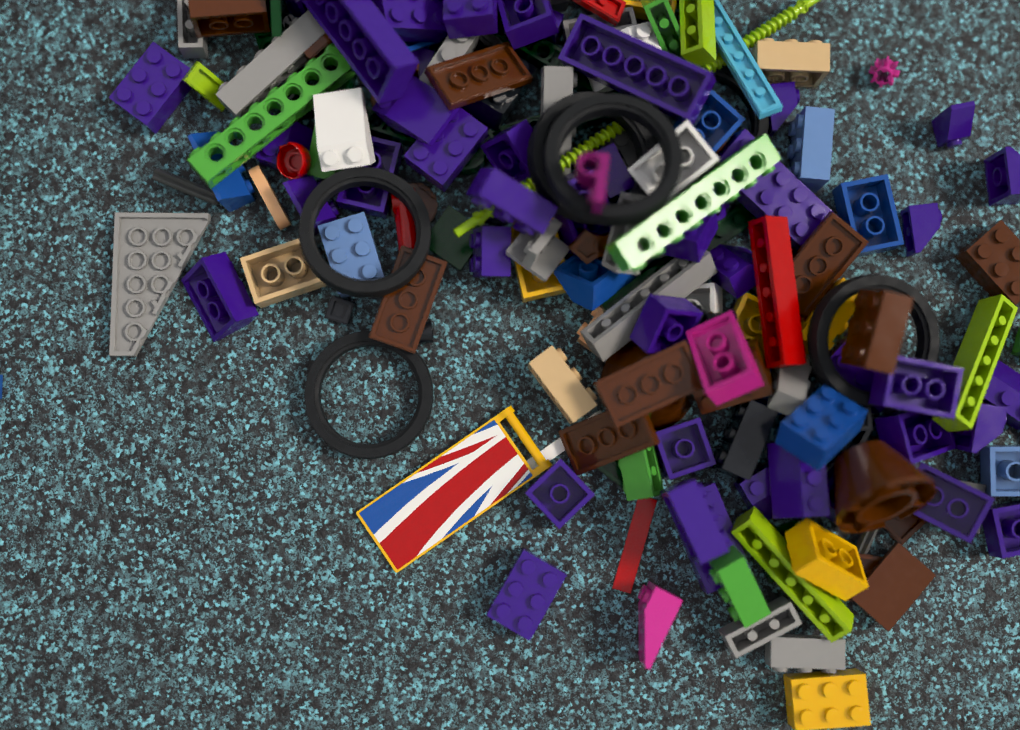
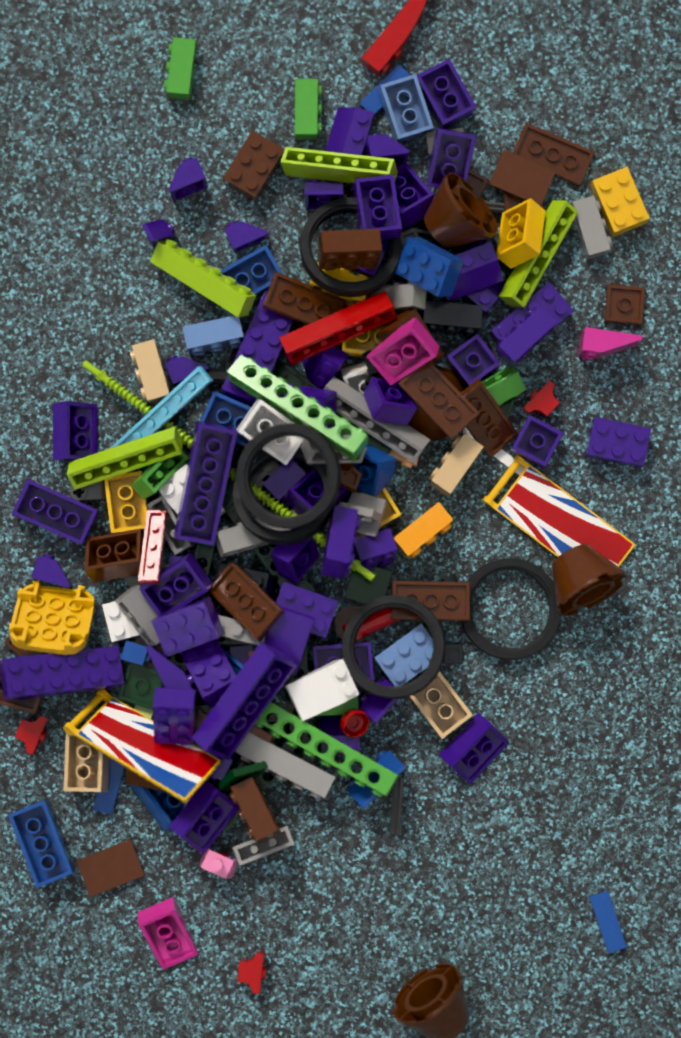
camera: 100 degrees left, 0 degrees up
dark purple brick [109,42,192,134] -> none
light grey wing [109,212,211,357] -> none
lime tile [182,61,225,112] -> none
light nougat beam [248,164,291,230] -> none
magenta plate [575,152,610,214] -> none
red sticker [612,498,657,594] -> none
bright green brick [708,545,771,628] -> none
light grey brick [718,596,802,659] -> none
dark pink gear [868,56,900,88] -> none
none -> lime brick [150,239,257,317]
none -> dark purple slope [304,180,343,209]
none -> light orange brick [394,502,453,559]
none -> reddish brown tile [513,123,595,187]
none -> red brick [522,380,560,419]
none -> reddish brown cone [552,544,628,616]
none -> reddish brown tile [604,284,645,326]

